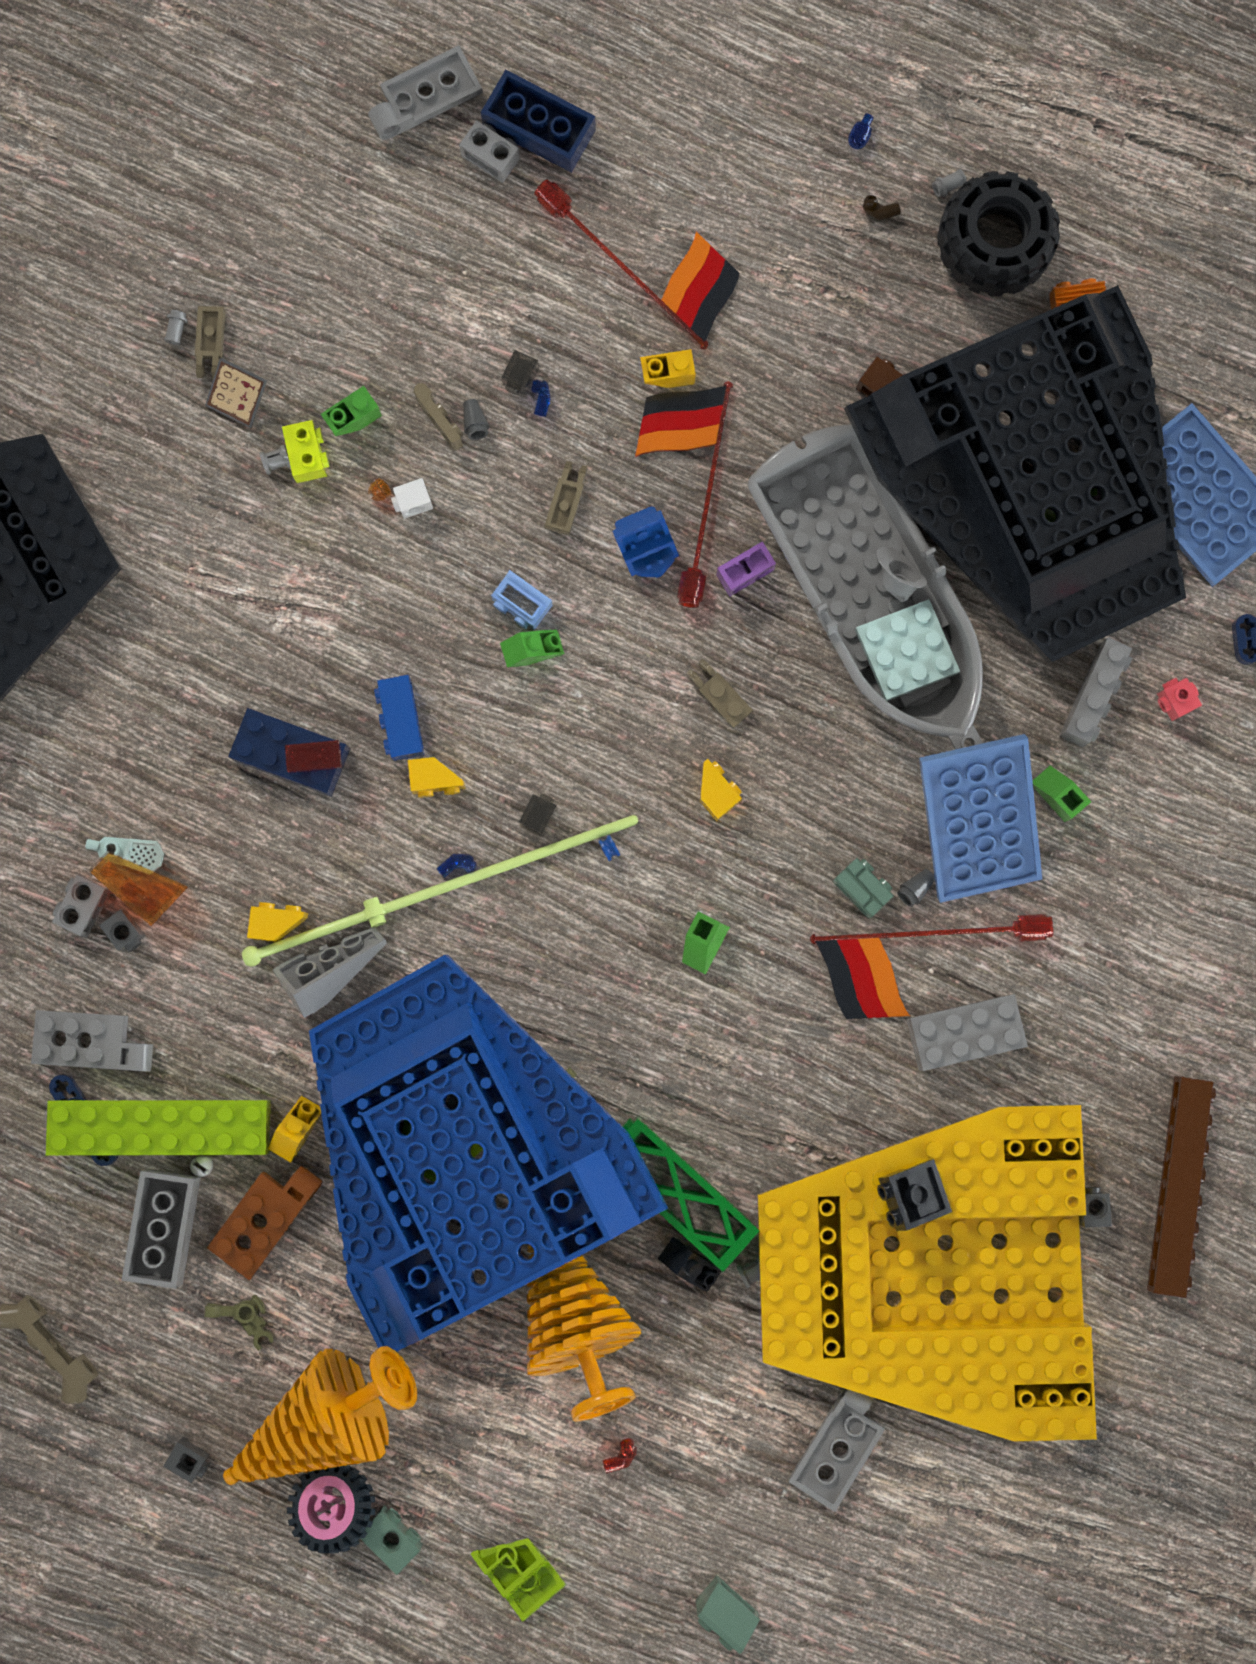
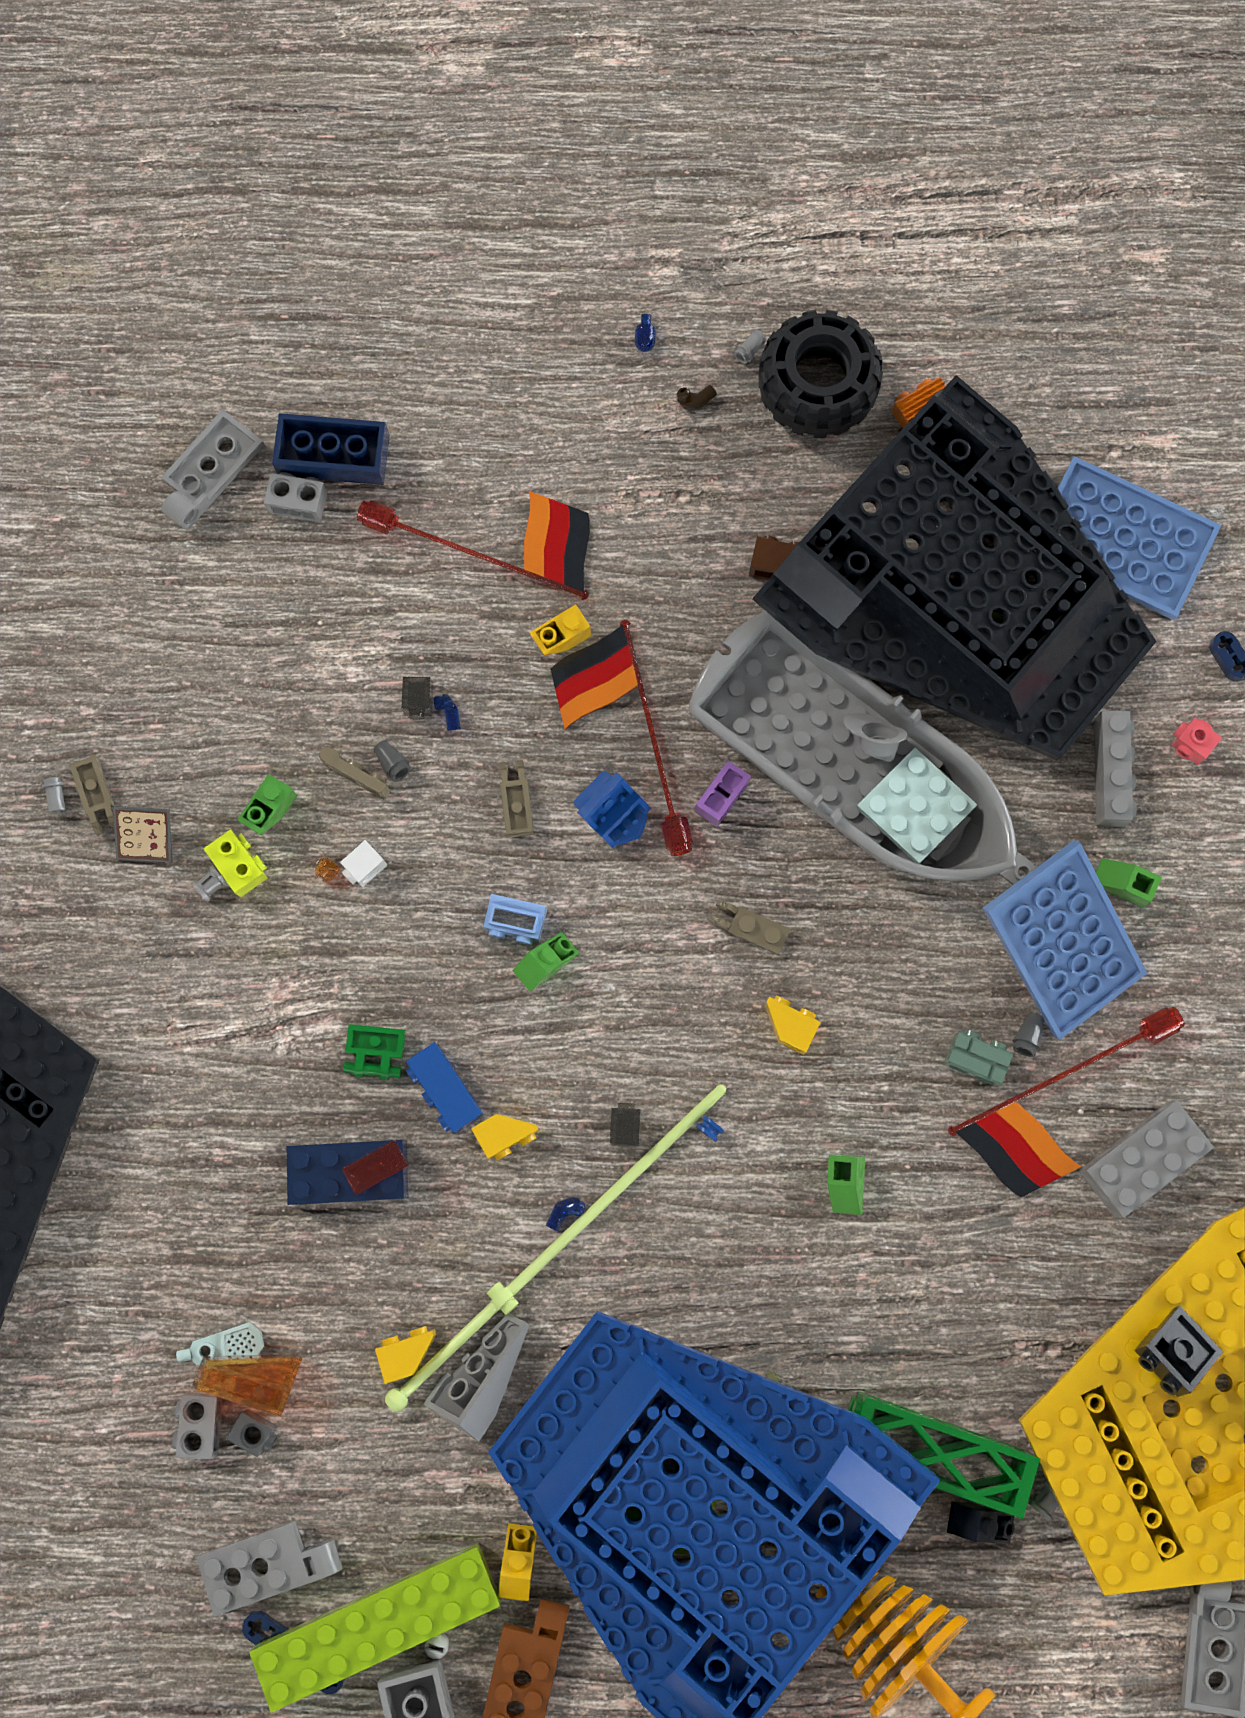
camera: 20 degrees left, 5 degrees down
none -> green plate [343,1024,406,1080]

